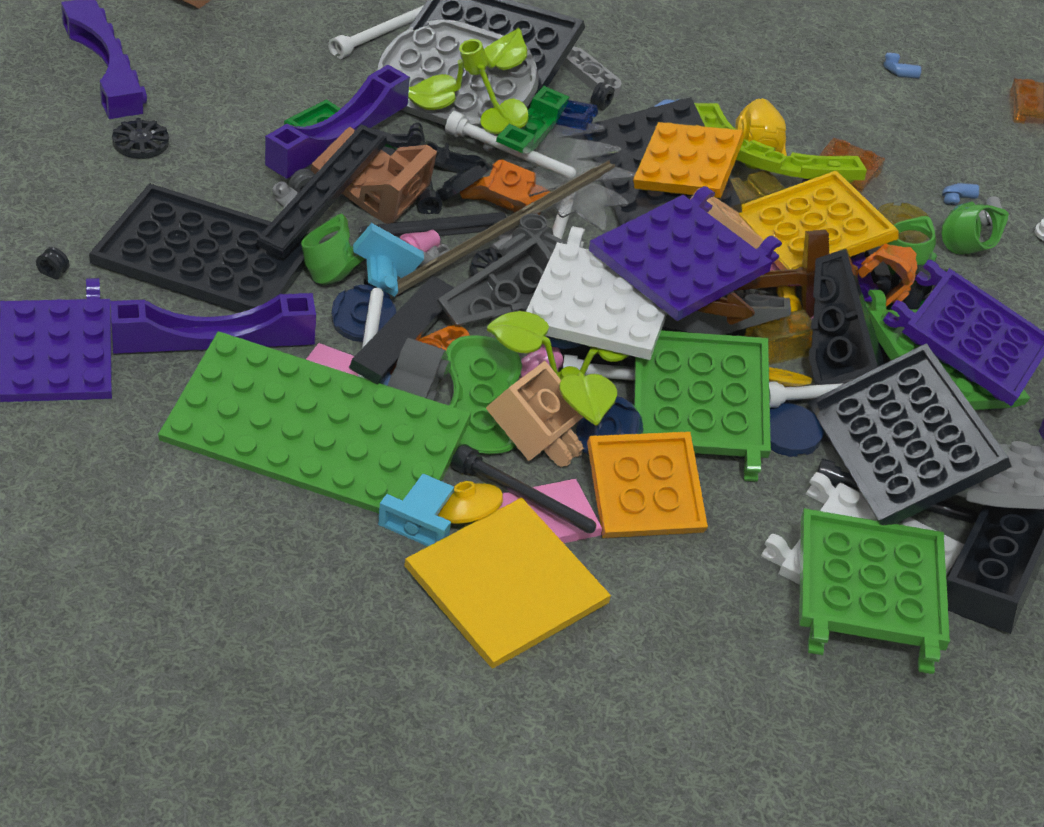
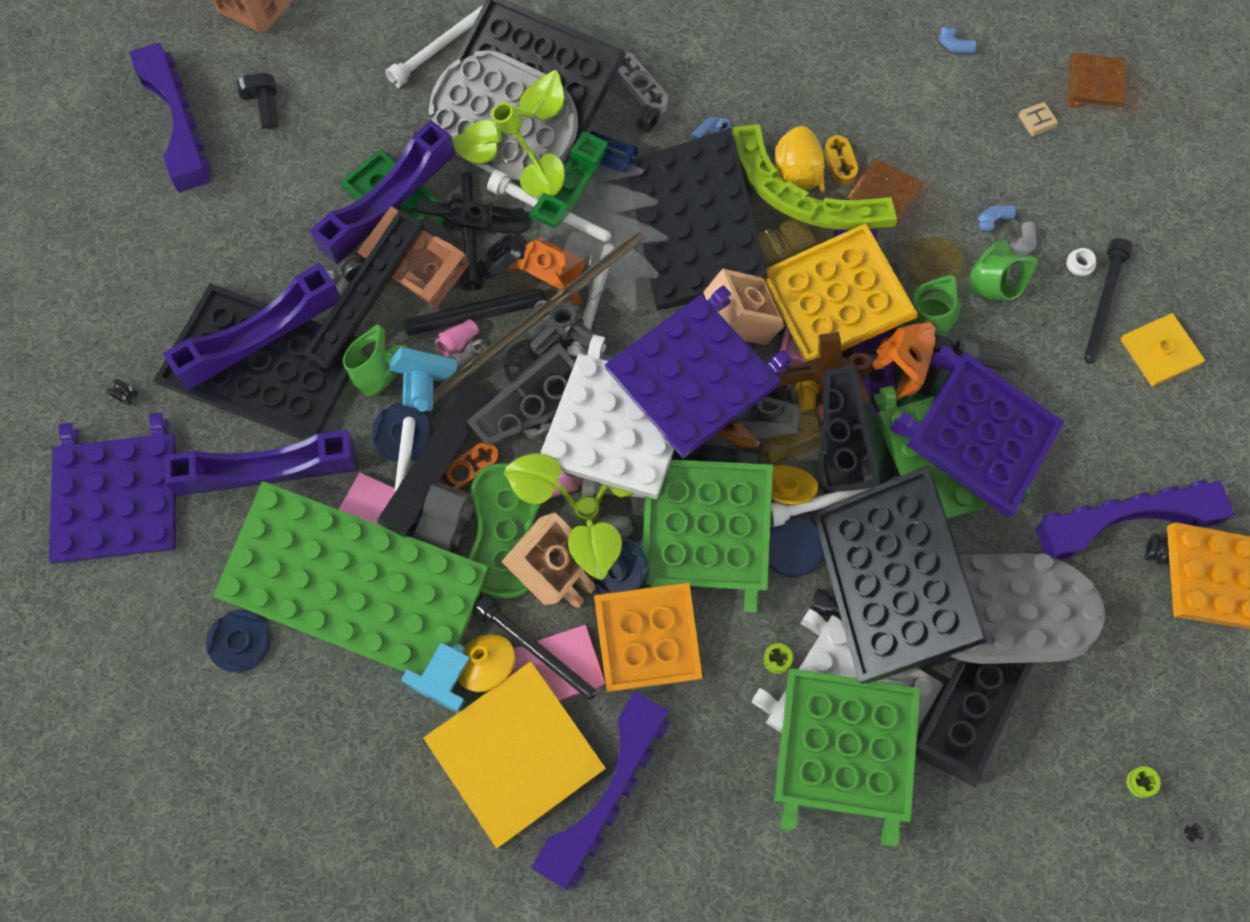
camera: 10 degrees right, 25 degrees up
black wheel [112,118,169,159] -> none
light orange plate [633,122,744,198] -> none
none -> dark purple arch [162,263,341,391]
none -> dark blue tile [206,610,271,673]
none -> black piece [237,73,278,130]
none -> dark purple arch [531,691,670,891]
none -> lime bush [763,643,793,674]
none -> yellow beam [824,135,858,185]
none -> tan tile [1019,102,1058,136]

